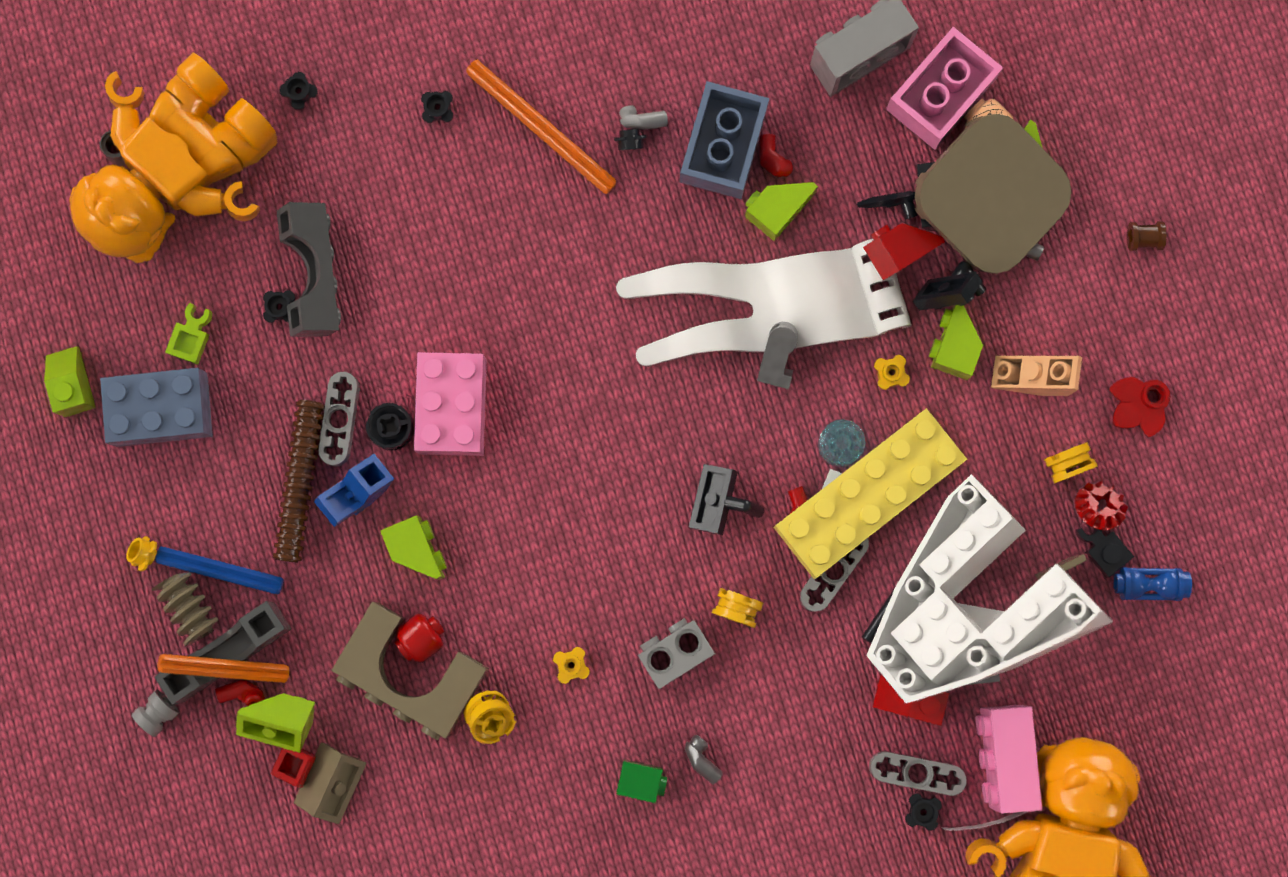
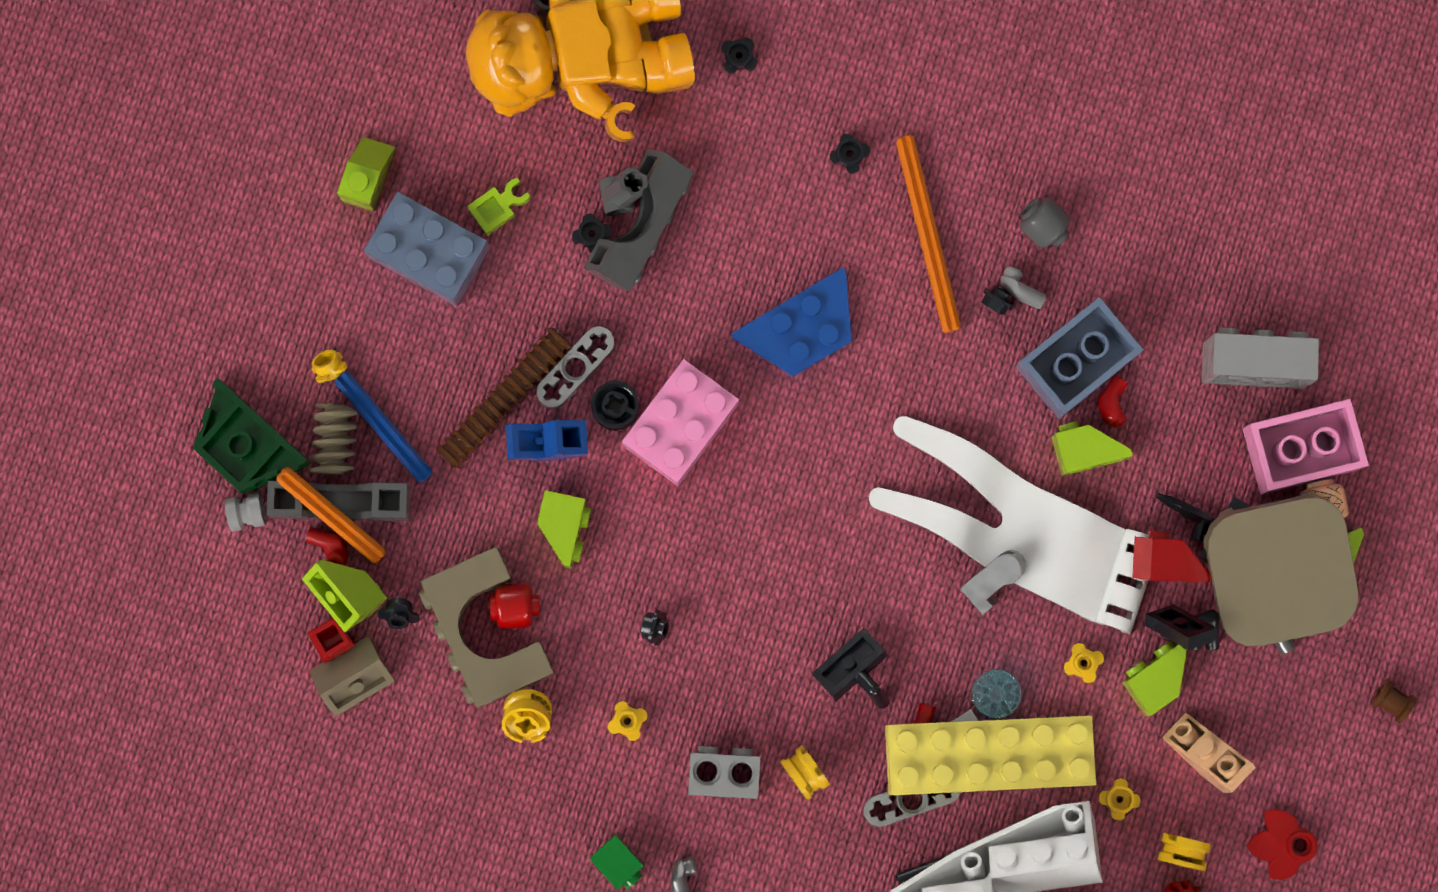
camera: 30 degrees right, 0 degrees up
none -> dark green wing [193,378,311,494]
none -> black plate [378,598,419,629]
none -> dark grey piece [598,167,648,216]
none -> black plate [641,610,669,646]
none -> blue wing [731,267,852,378]
none -> dark grey head [1019,197,1070,248]
none -> yellow plate [1099,779,1141,820]

